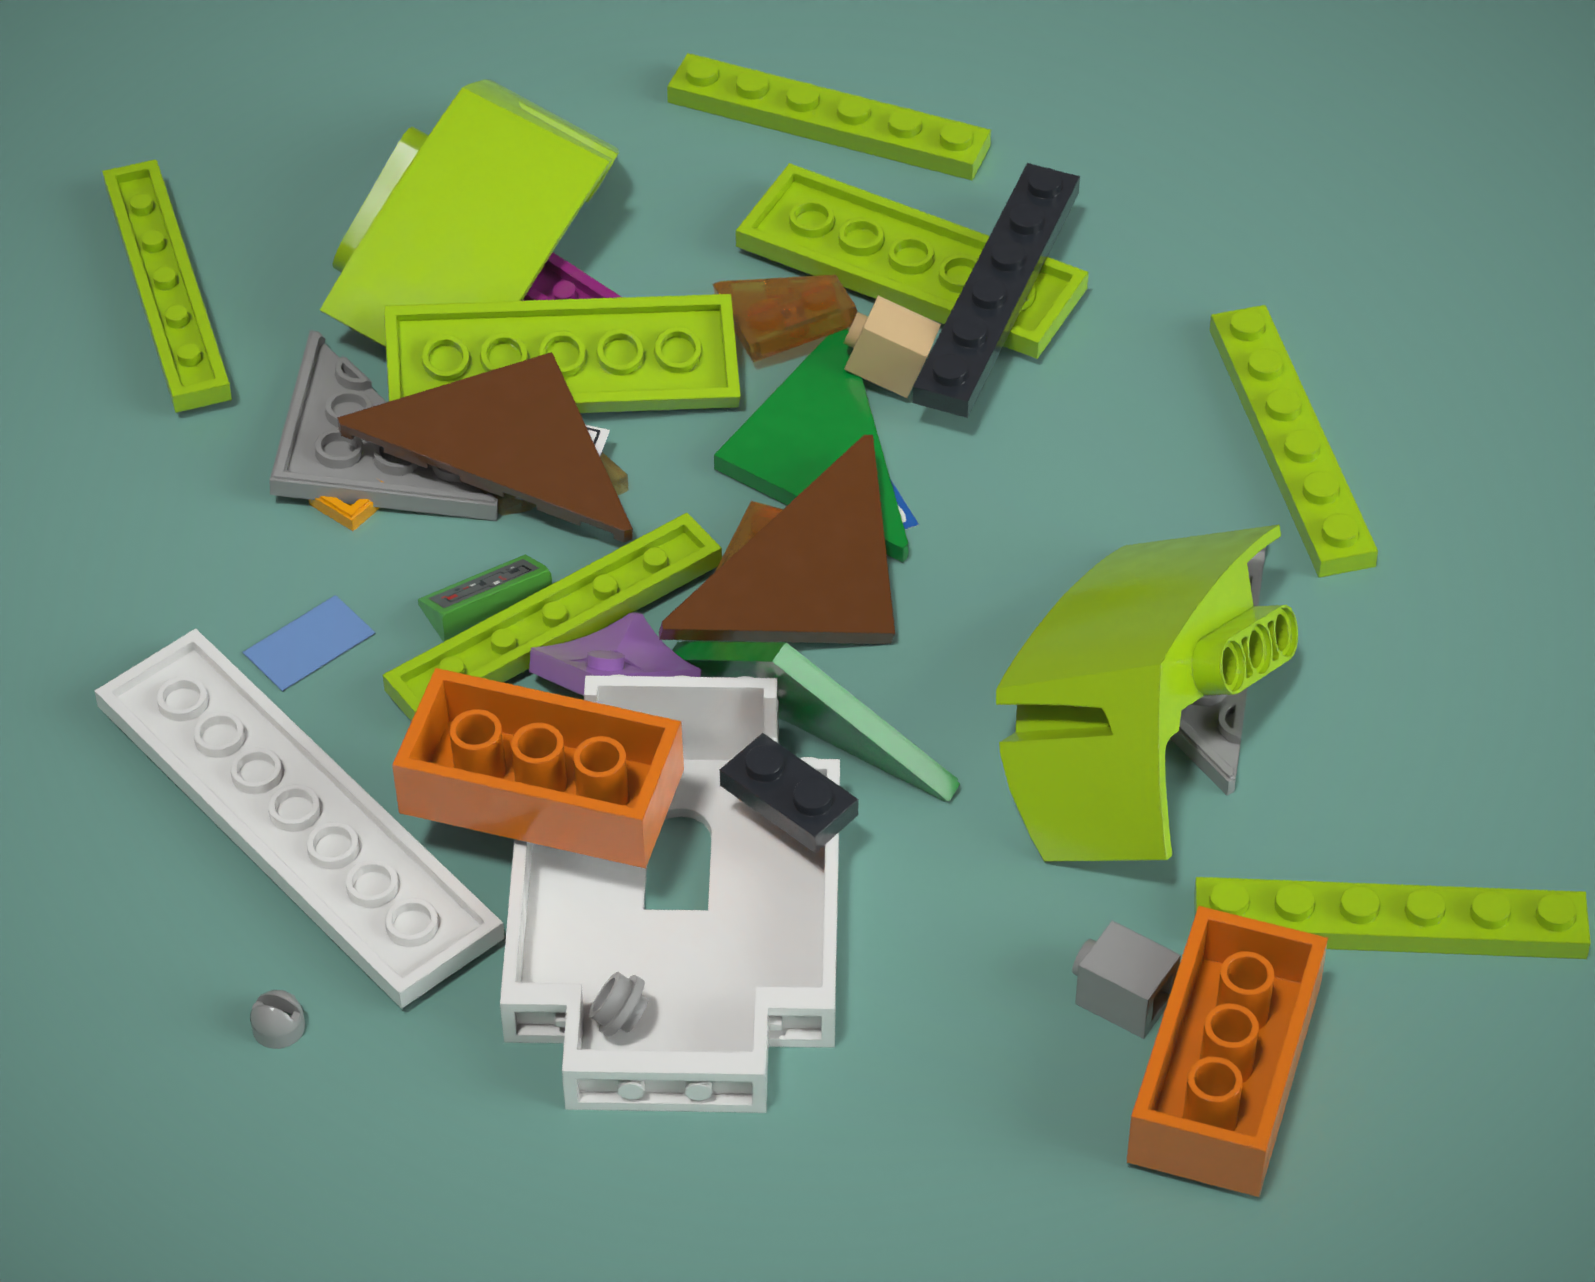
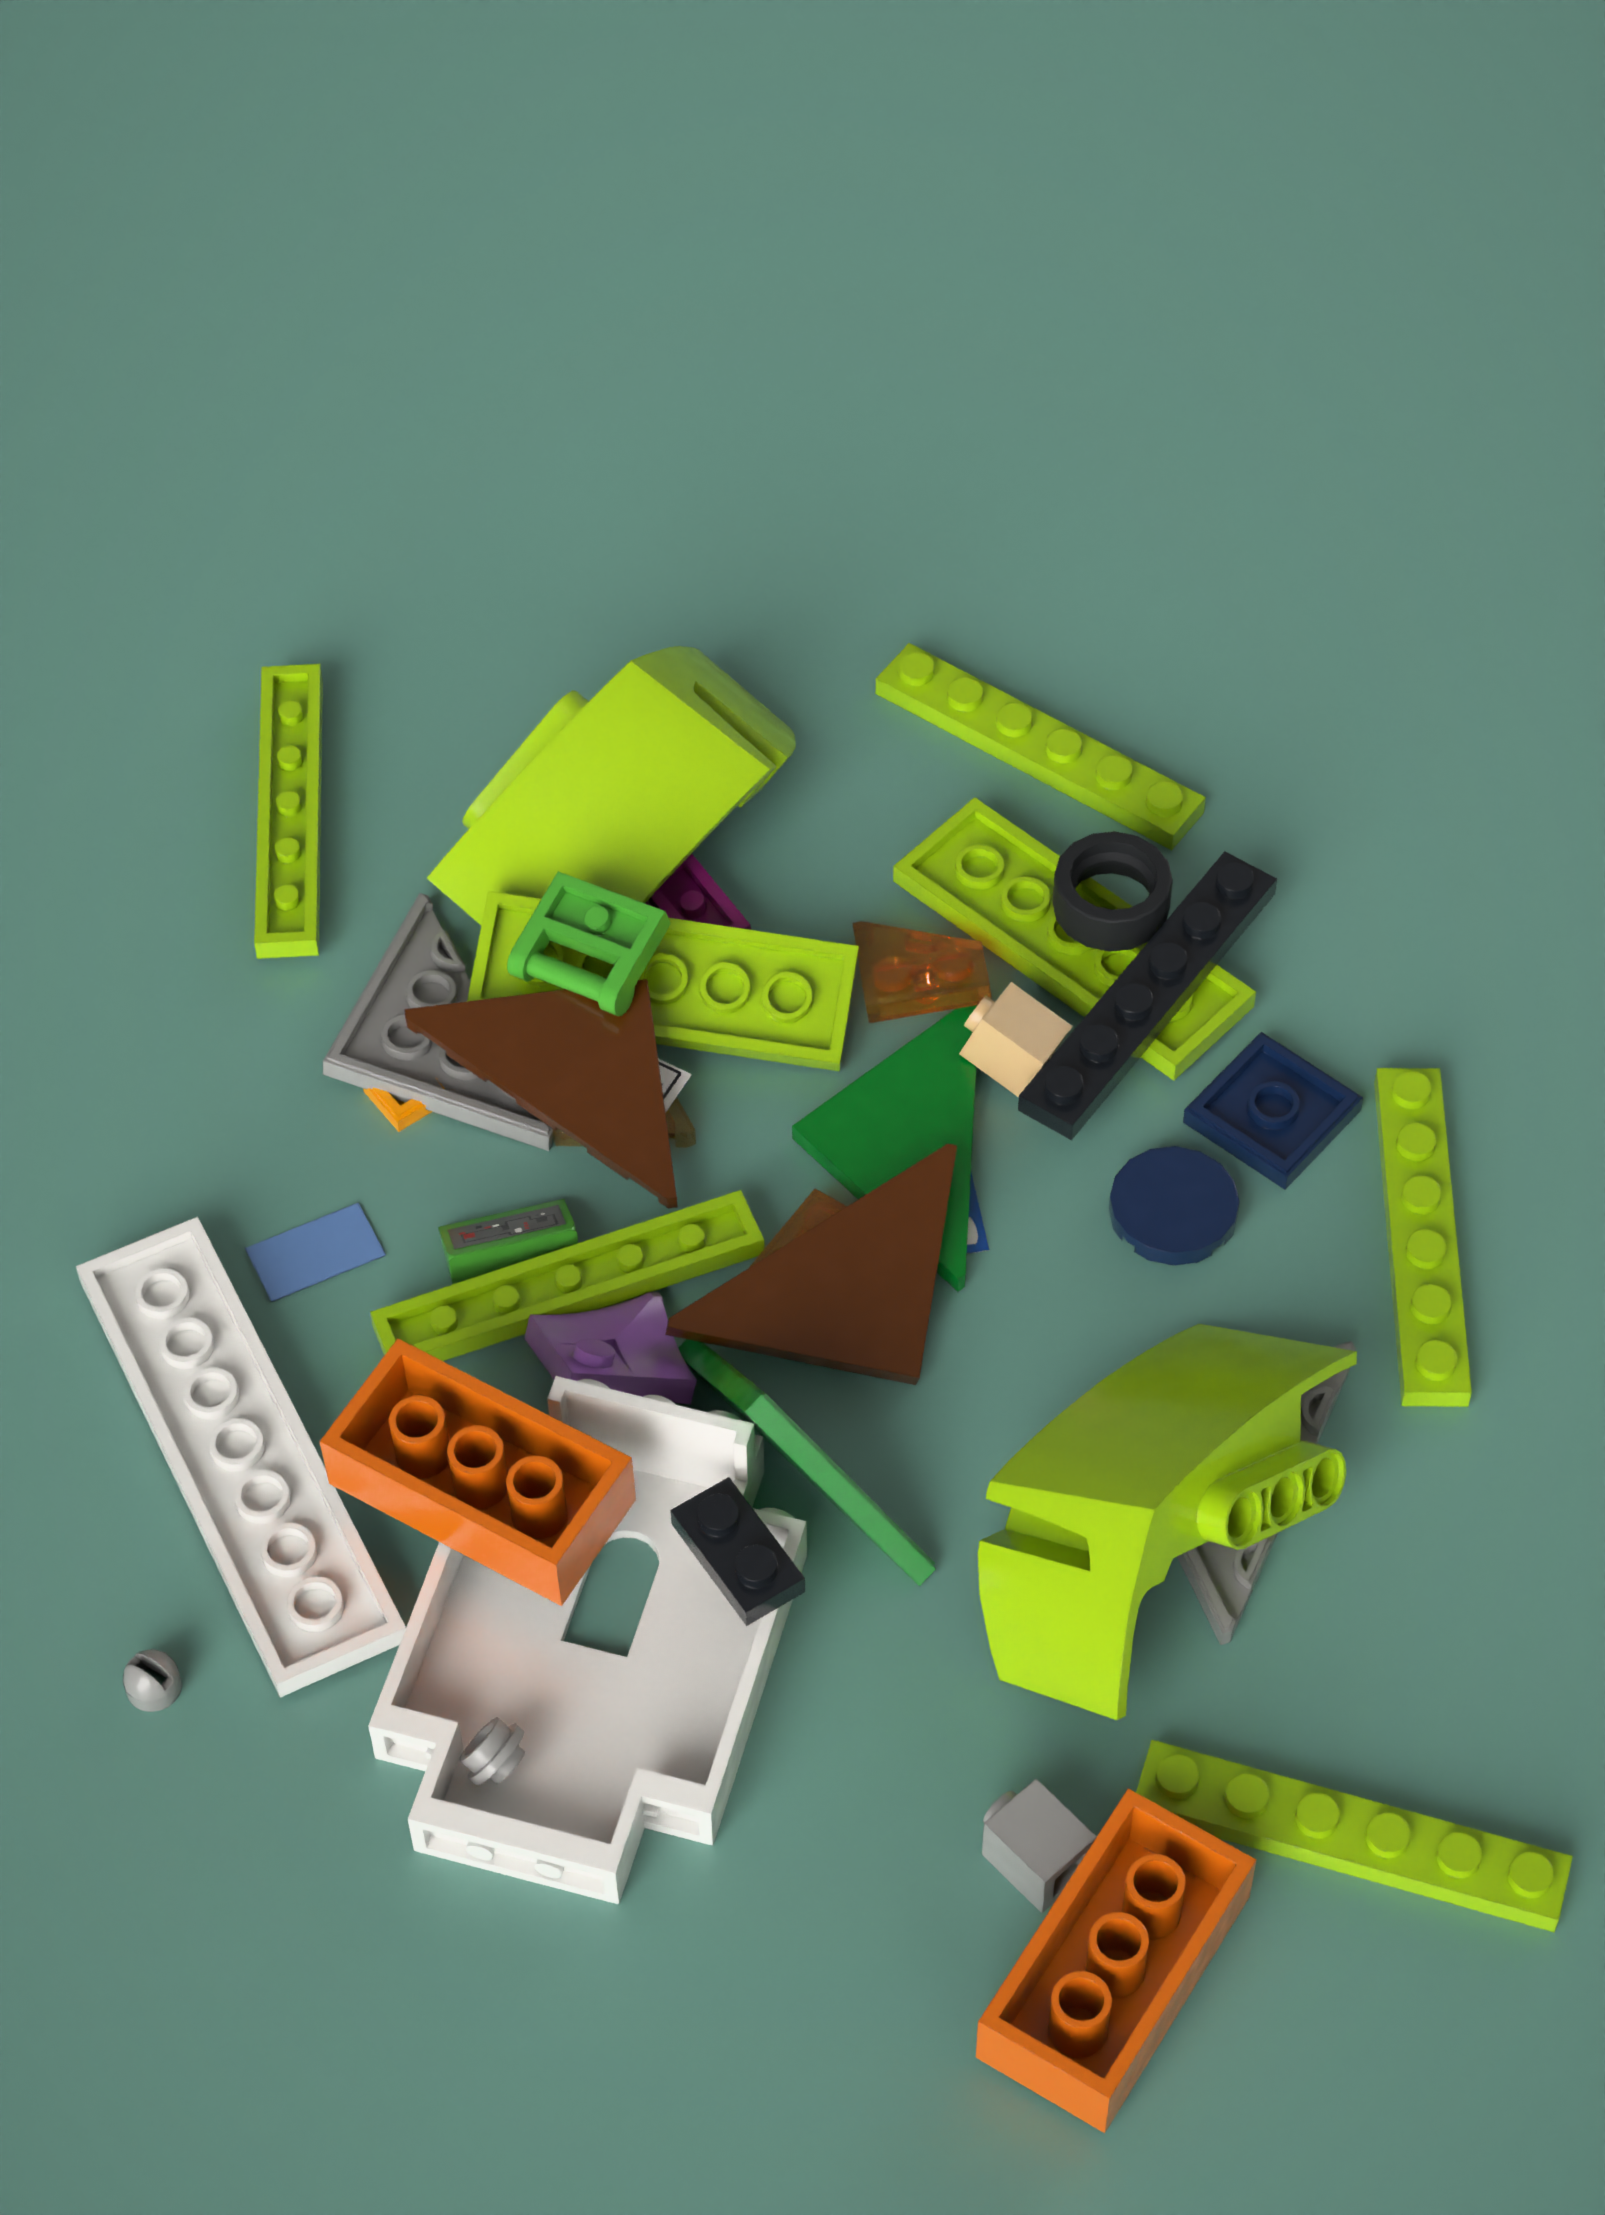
camera: 15 degrees right, 5 degrees up
none -> bright green plate [507,871,671,1016]
none -> black tyre [1053,831,1173,952]
none -> dark blue tile [1109,1146,1240,1265]
none -> dark blue tile [1183,1032,1363,1190]

